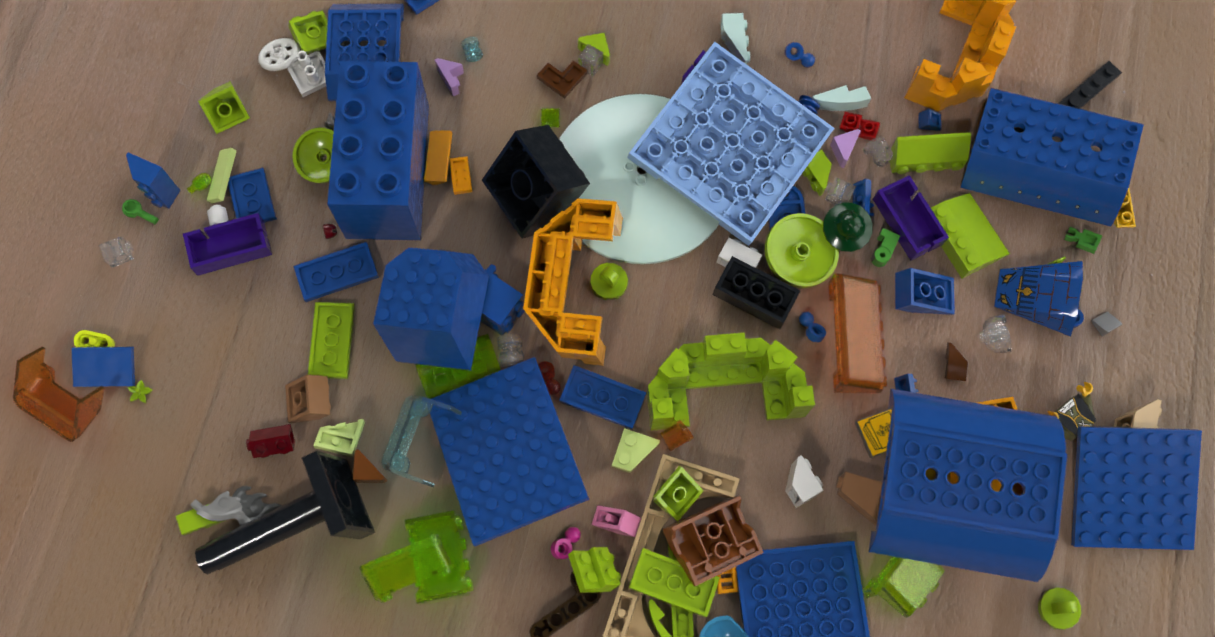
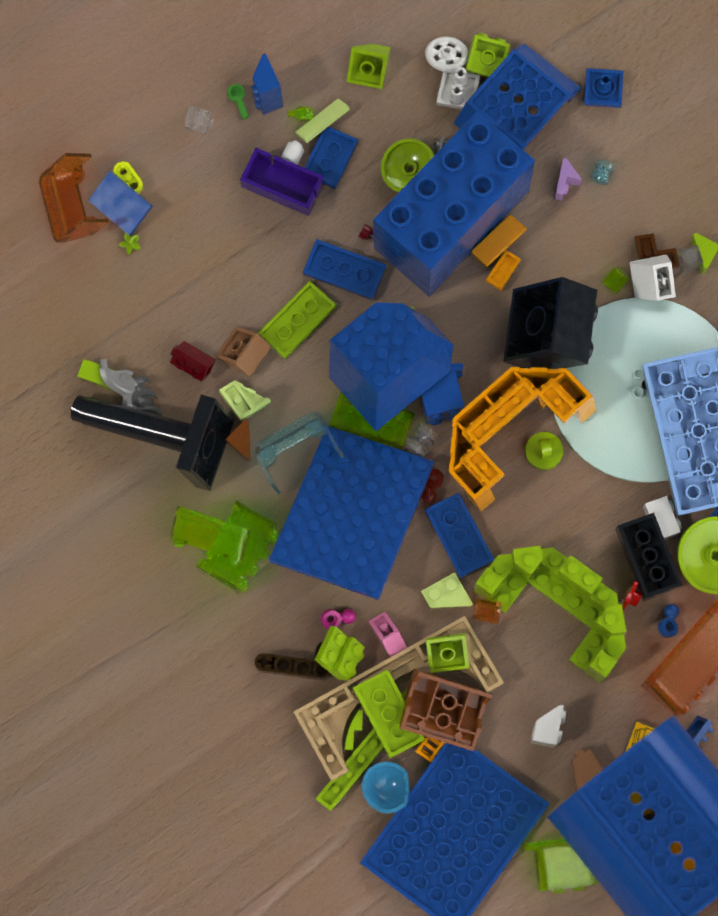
camera: 50 degrees right, 5 degrees up
none -> red animal [619,580,642,611]
none -> white slope [629,255,676,301]

